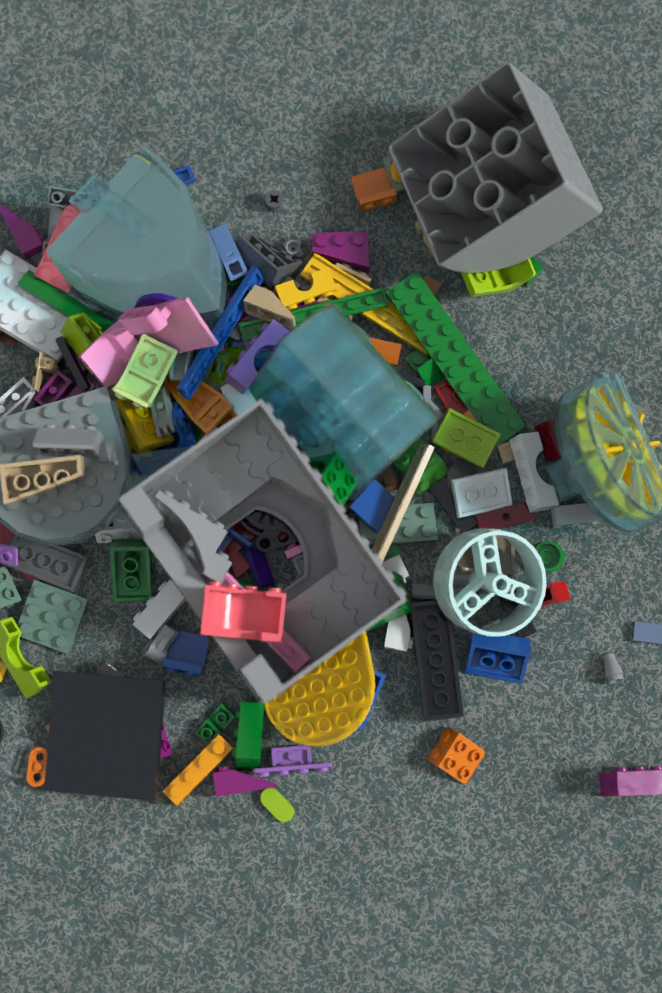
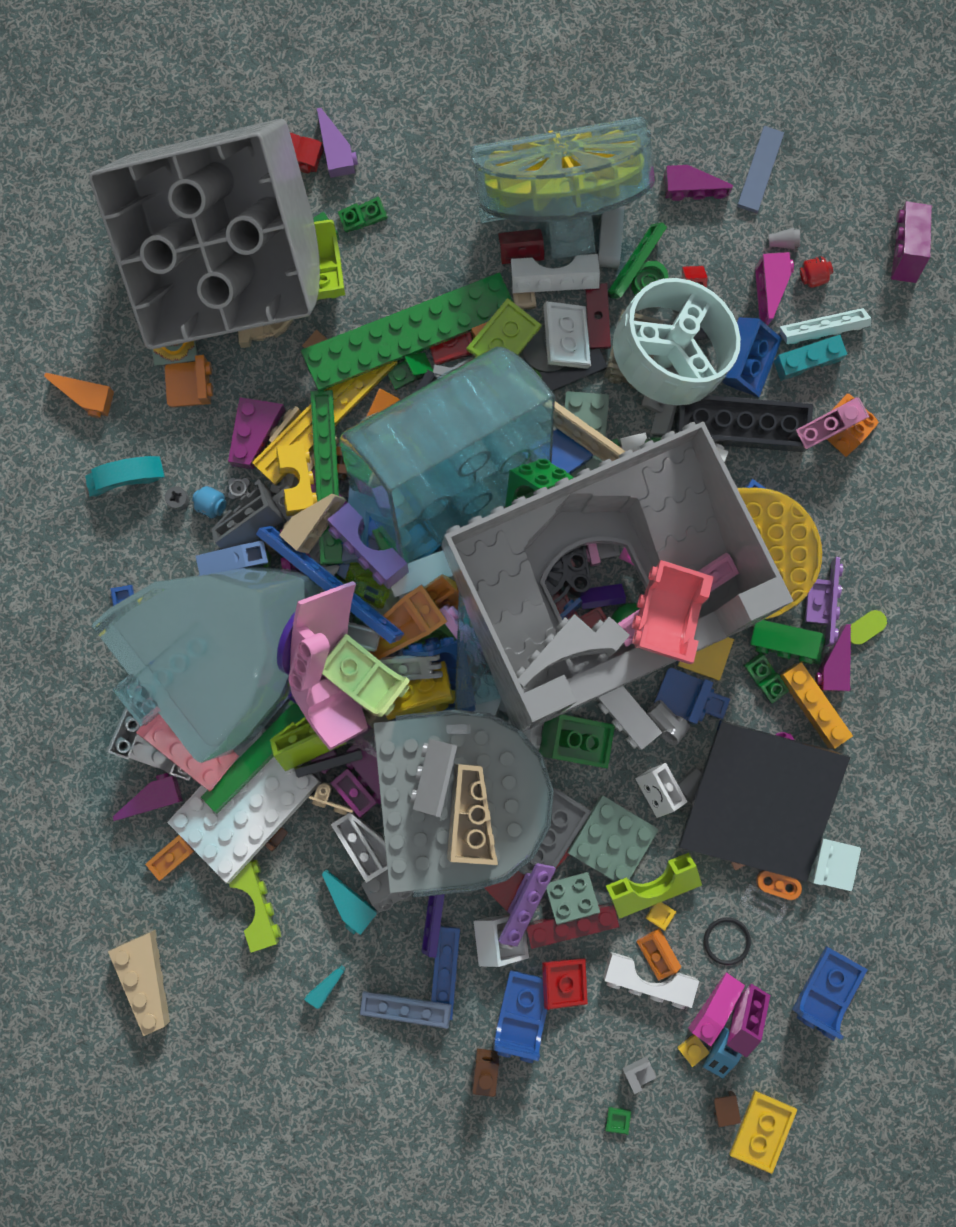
camera: 85 degrees left, 5 degrees up
none -> orange slope [44,373,114,418]
none -> teal arch [85,456,165,497]
none -> dark azure head [192,486,227,518]
none -> red brick [290,132,324,174]
none -> medium lavender slope [317,108,358,178]
none -> green slope [338,196,388,232]
none -> green tile [608,222,667,299]
none -> white brick [635,763,687,818]
none -> magenta slope [664,165,733,201]
none -> yellow tile [677,637,734,681]
none -> blue tile [704,693,730,720]
none -> dark pink slope [755,252,794,326]
none -> teal arch [773,335,848,381]
none -> light aqua plate [780,308,871,344]
none -> bright pink slope [796,397,869,449]
none -> red head [799,256,833,288]
none -> light aqua bracket [807,838,861,891]

